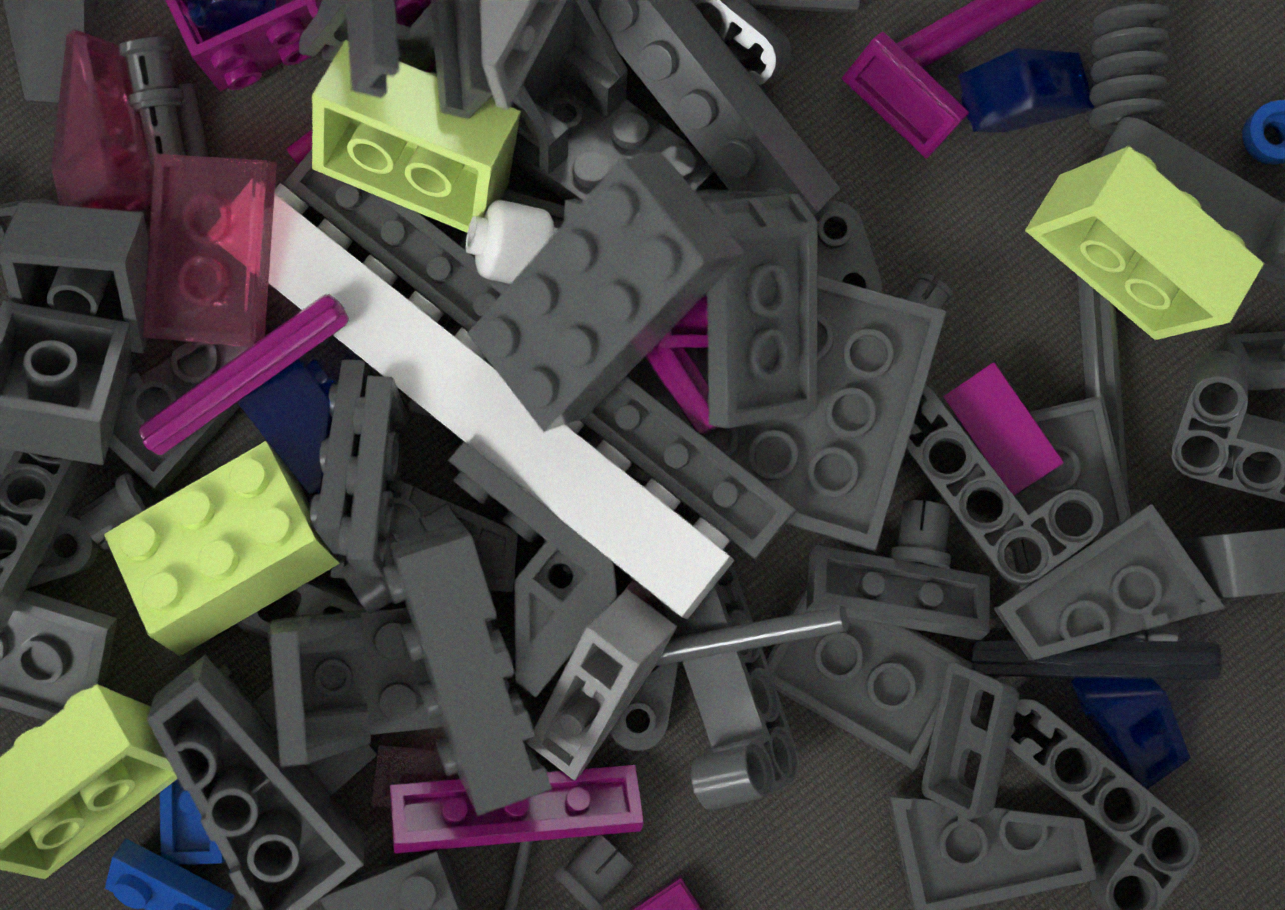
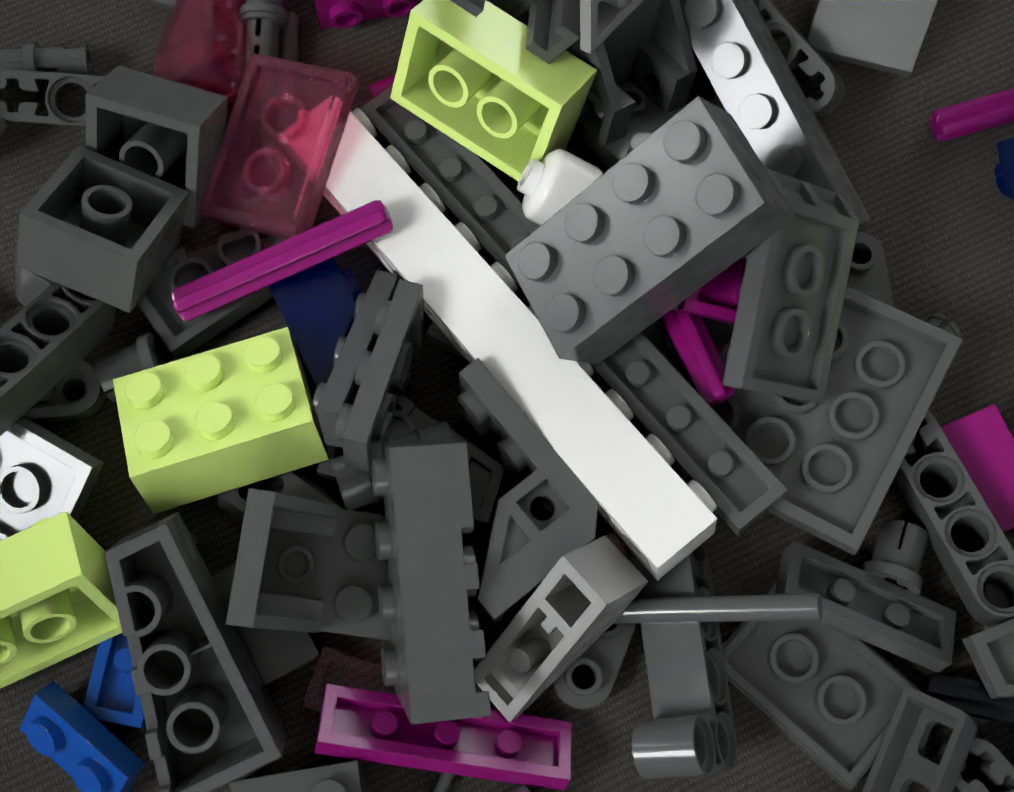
camera: 15 degrees right, 10 degrees down
magenta tile [841,31,969,159] -> none

